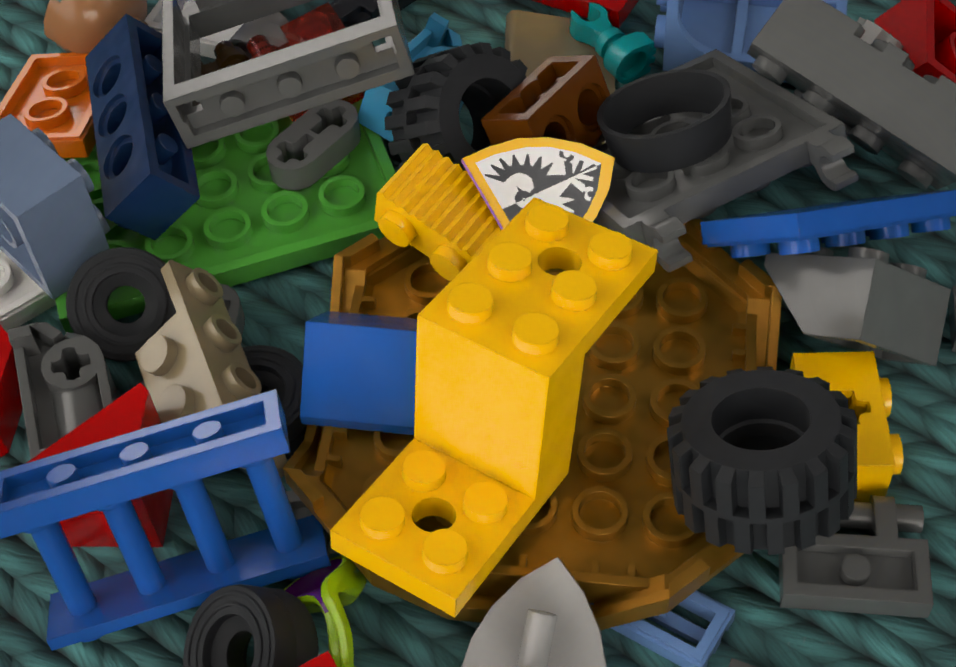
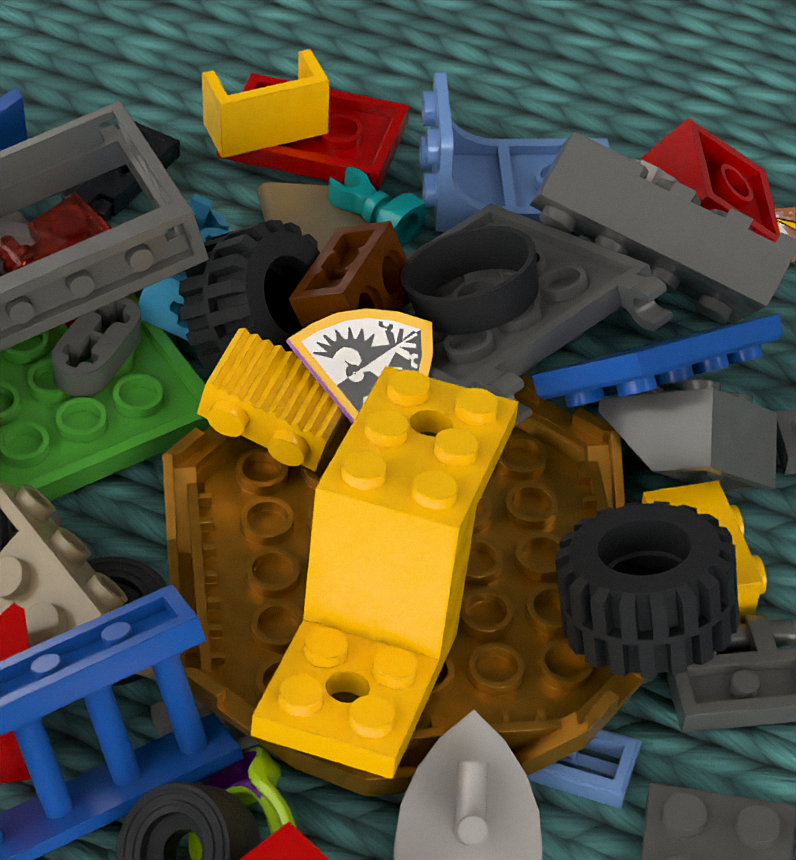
camera: 20 degrees left, 5 degrees down
blue slope [300,311,417,435] -> none

